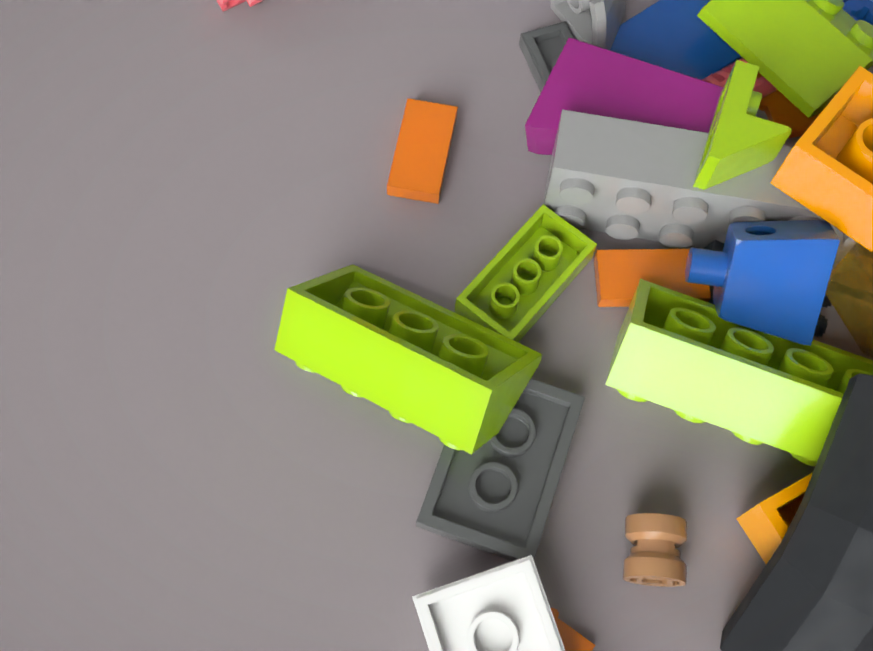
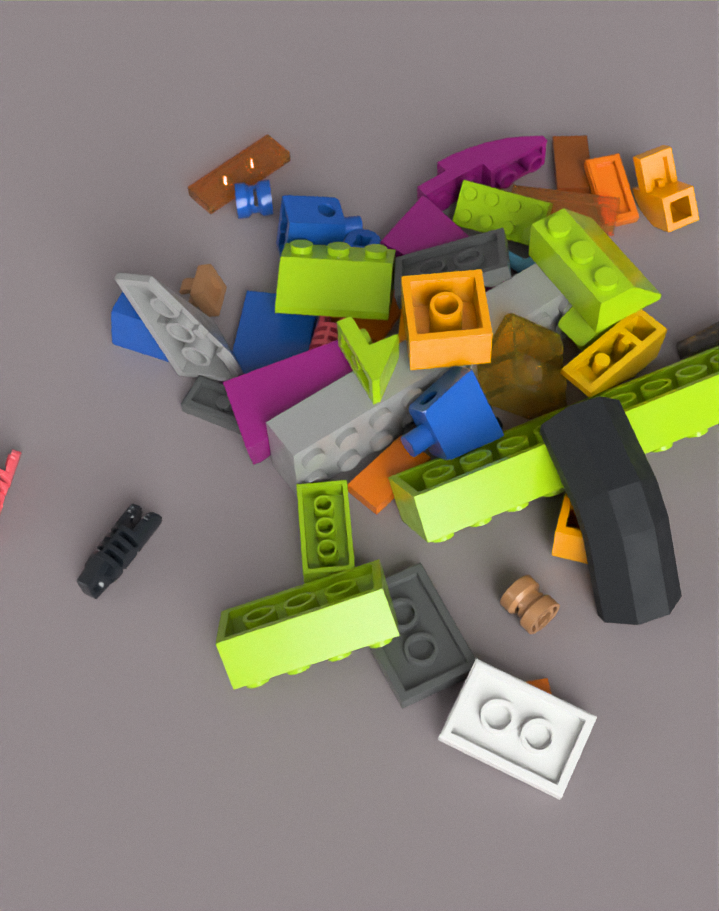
camera: 40 degrees left, 10 degrees down
orange tile [387,98,458,204] -> none
none -> black hinge [77,503,162,599]

